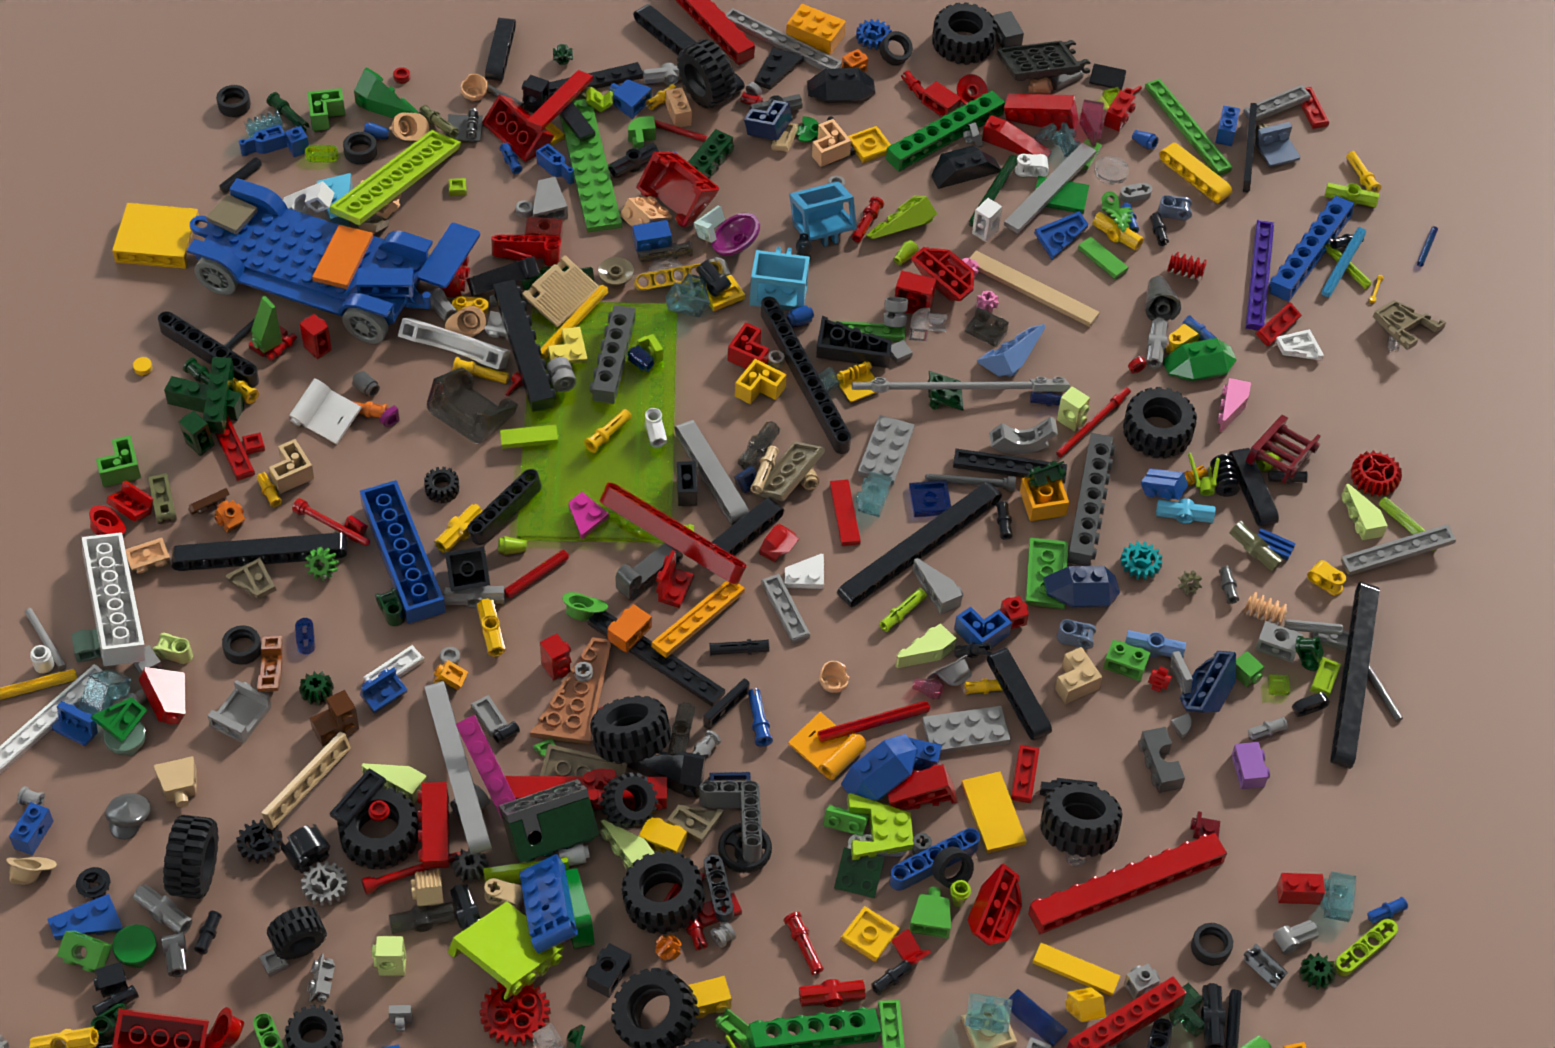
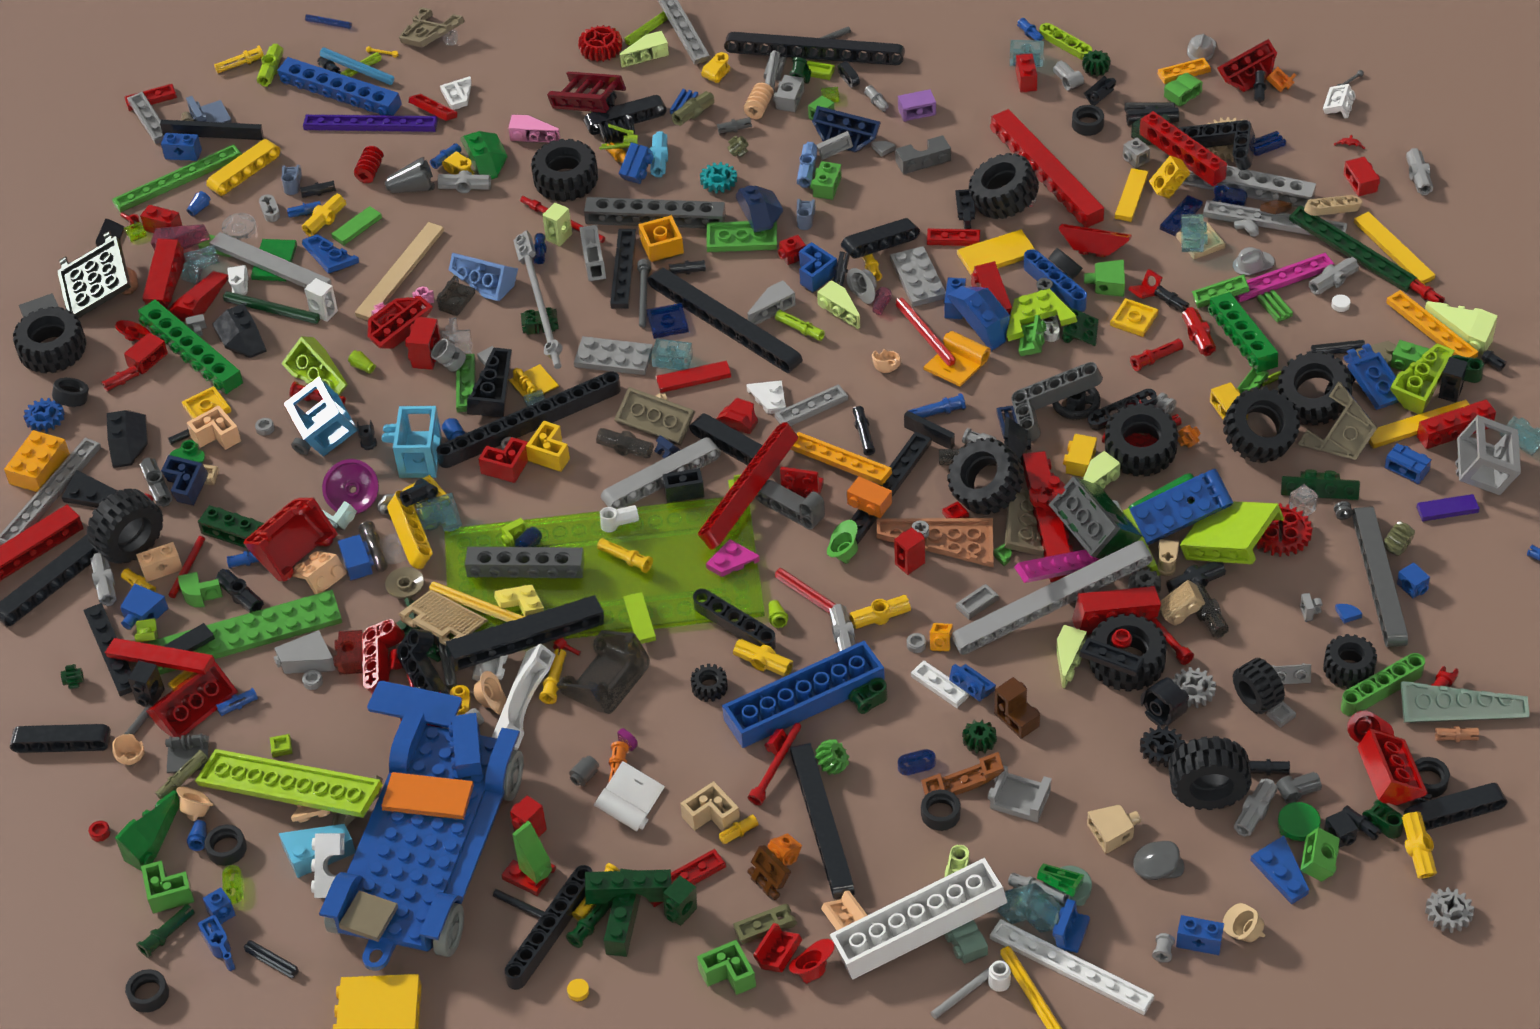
camera: 90 degrees left, 5 degrees down
black gear [76,867,111,899] -> none
slope [139,667,185,725] -> none
dark tan wing [226,558,276,599] -> none
red tile [242,432,265,455] -> none
clear light blue piece [244,111,283,138] -> none
tan tile [261,732,351,830] -> none
yellowish green brick [372,936,406,976] -> none
black slope [445,546,490,592] -> none
black pin [493,721,520,744] -> none
blue piece [536,144,574,184] -> none
light grey wheel [546,357,577,392] -> none
black brick [586,943,631,998] -> none
black tyre [600,772,658,828] -> none
dark tan wing [667,805,724,844] -> none
tan pin [750,445,779,494] -> none
orange brick [841,49,868,73] -> none
lime cone [950,880,971,907] -> none
dark green hinge [1024,461,1066,488] -> none
tan brick [1055,647,1102,704] -> none
bright green plant [1101,191,1133,232] -> none
red tile [1128,357,1147,373] -> none
red gear [1148,666,1172,693] -> none
dark red bracket [1190,811,1221,839] -> none

